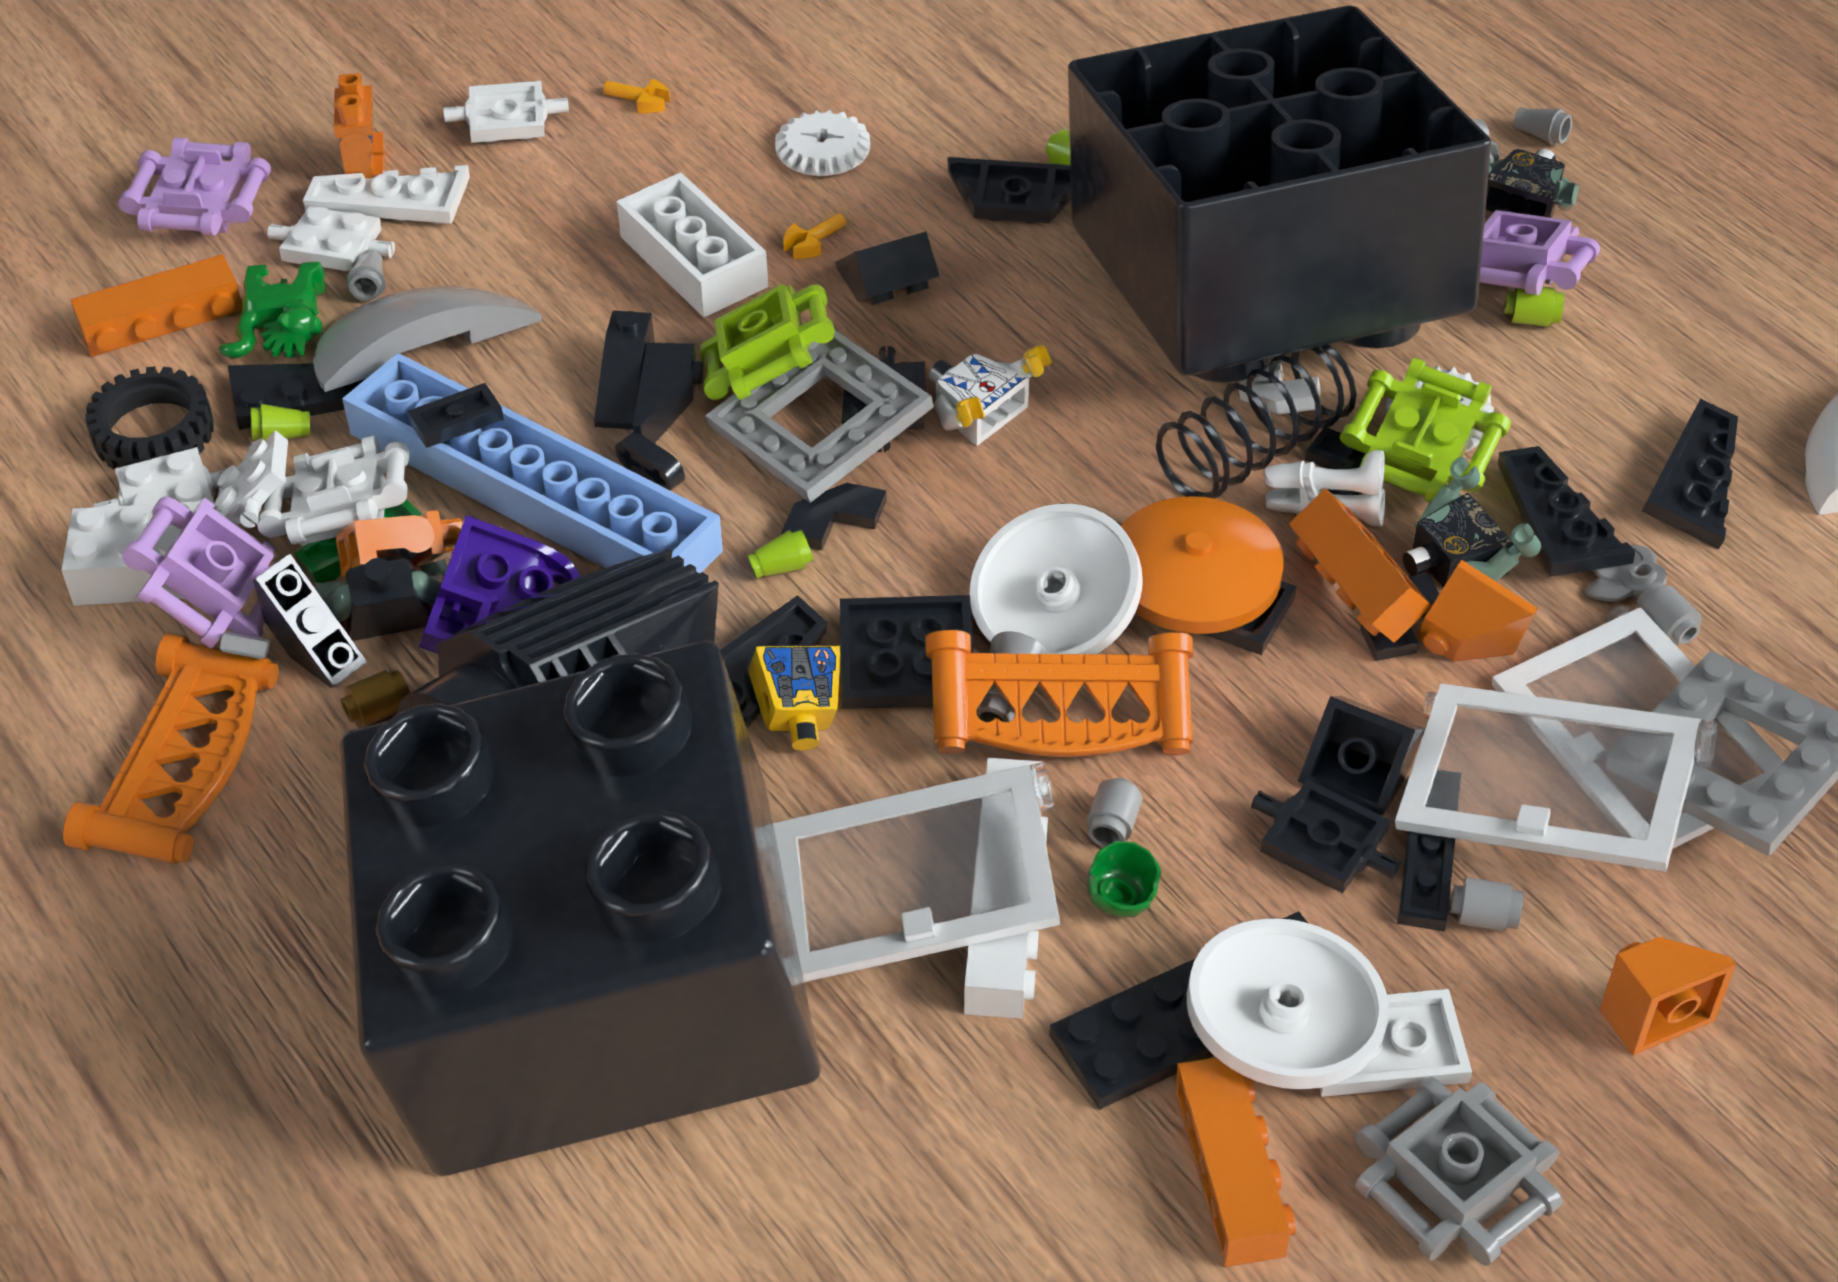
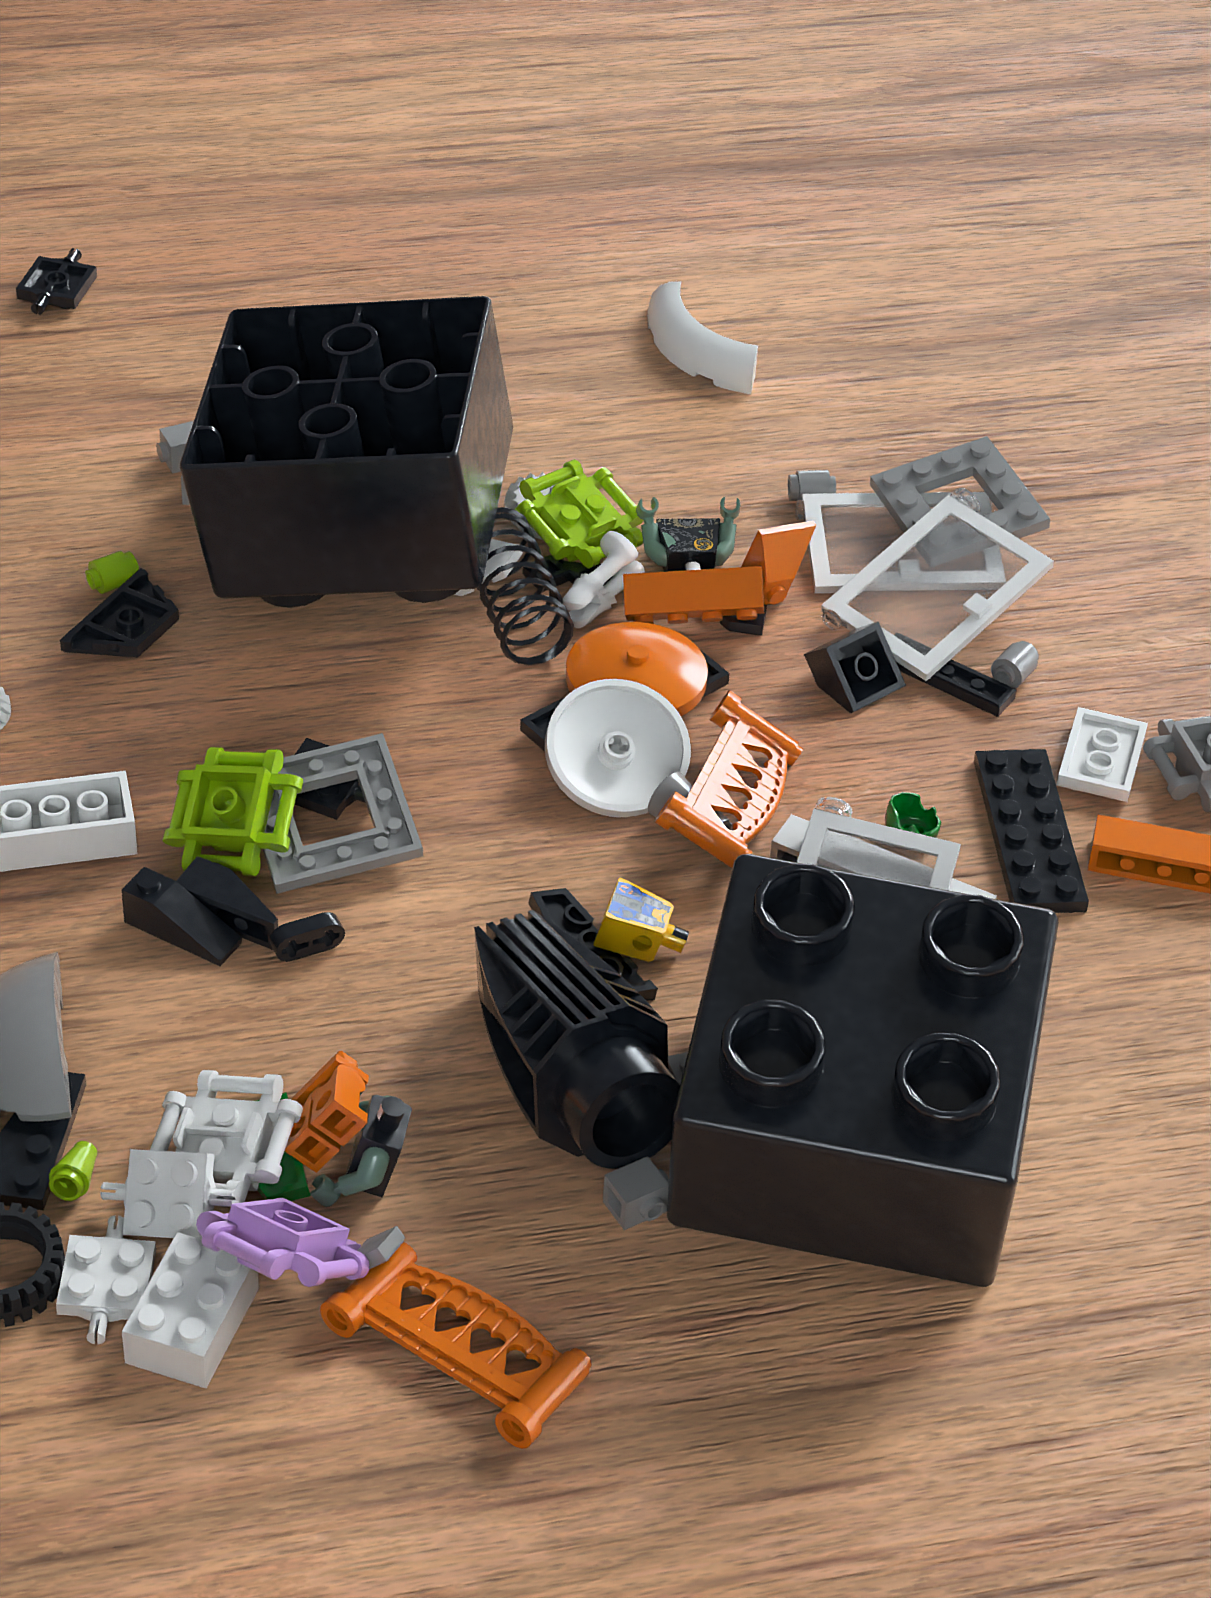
camera: 70 degrees left, 5 degrees down
slope [253,554,367,688] -> none
pearl gold brick [340,670,410,727] -> none
light blue brick [343,353,723,573] -> none
black plate [408,383,504,448] -> none
dark purple slope [418,515,580,654] -> none
lime cone [747,529,814,579] -> none
black tile [781,482,887,550] -> none
light orange bar [783,213,846,259] -> none
black slope [835,231,940,305] -> none
black plate [840,595,973,709] -> none
torso [929,345,1053,446] -> none
light grey brick [1086,778,1143,847] -> none
white dish [1187,919,1389,1089] -> none
black plate [1251,779,1401,893] -> none
black wing [1498,446,1635,577] -> none
light grey plate [1585,545,1667,602] -> none
orange slope [1600,936,1736,1055] -> none
black wing [1642,398,1738,549] -> none

